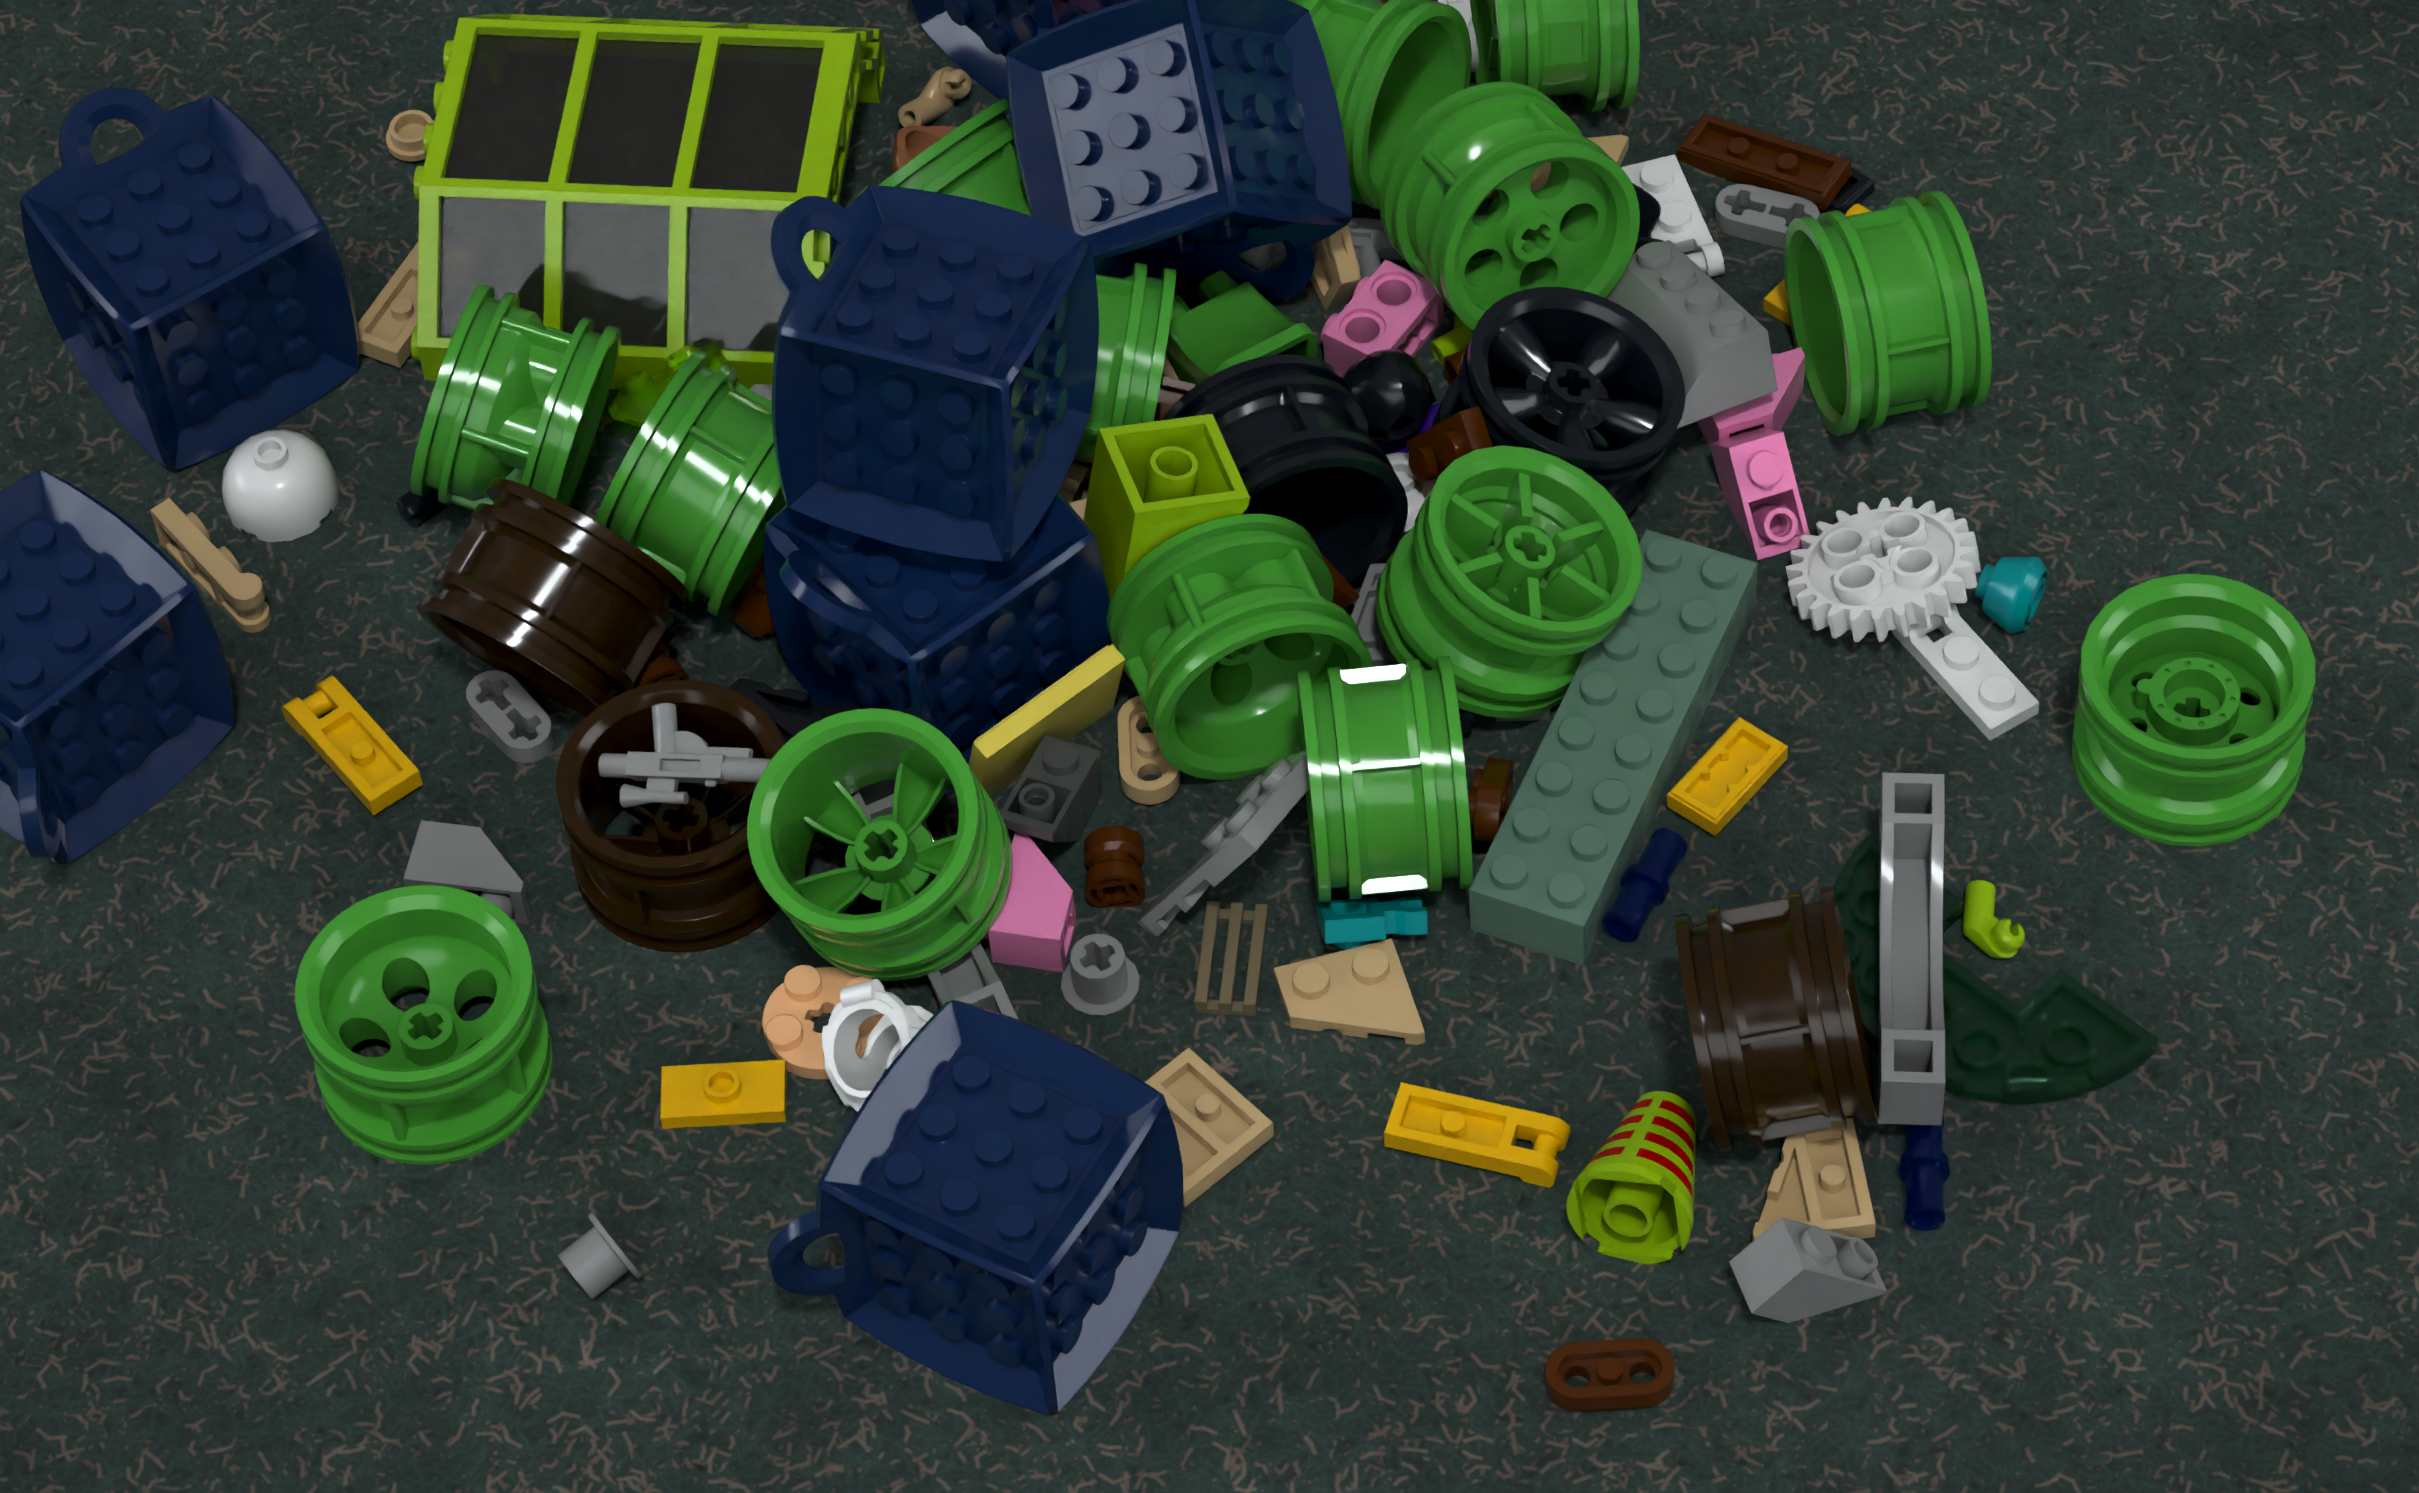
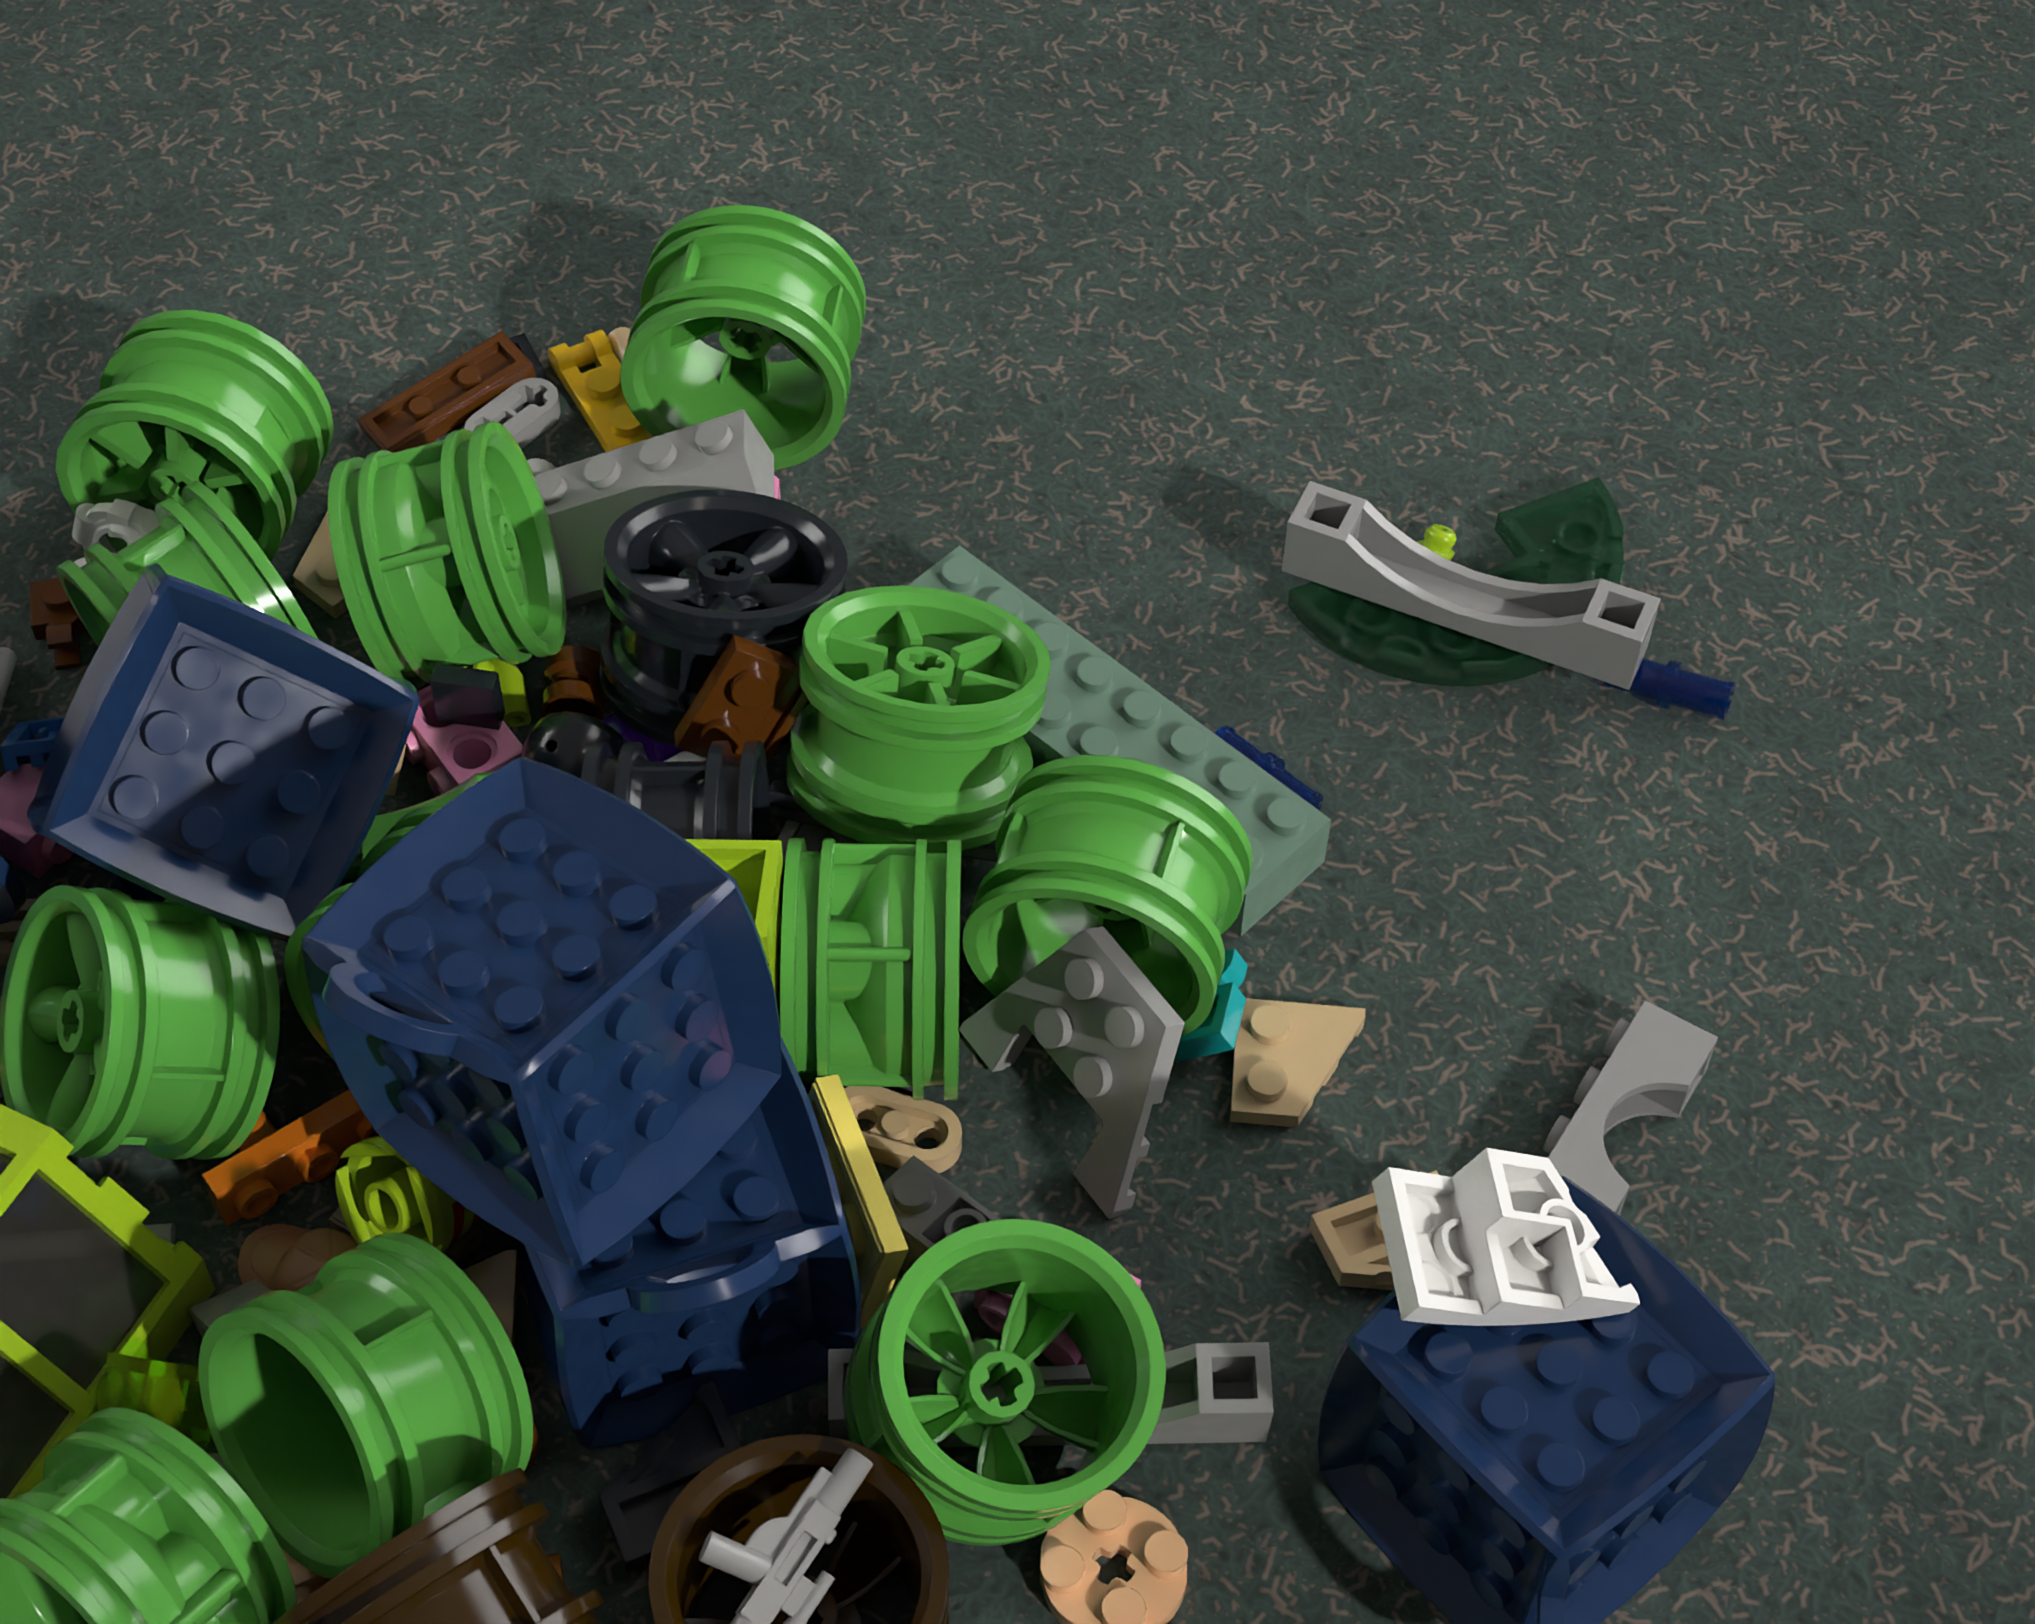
camera: 75 degrees left, 0 degrees up
white helmet [822,979,933,1112] -> none
light grey piece [1061,934,1140,1015] -> none
reddish brown wheel [1084,826,1145,908] -> none
dark tan tile [1194,901,1269,1016] -> none
yellow plate [1384,1082,1571,1188] -> none
reddish brown plate [1545,1339,1675,1411] -> none
lime cone [1566,1091,1696,1265] -> none
yellow plate [1667,717,1788,837] -> none
dark brown wheel [1675,886,1878,1152] -> none
bright pink slope [1709,427,1810,561] -> none
light grey slope [1729,1217,1887,1323] -> none
tan wing [1752,1118,1876,1242] -> none
white gear [1786,497,1981,642] -> none
white plate [1892,602,2039,741] -> none
teal cone [1975,557,2048,634] -> none
bright green wheel [2072,574,2316,847] -> none
none -> black tile [430,664,505,730]
none -> white slope [1372,1148,1640,1326]
none -> light grey arch [1543,1001,1718,1216]

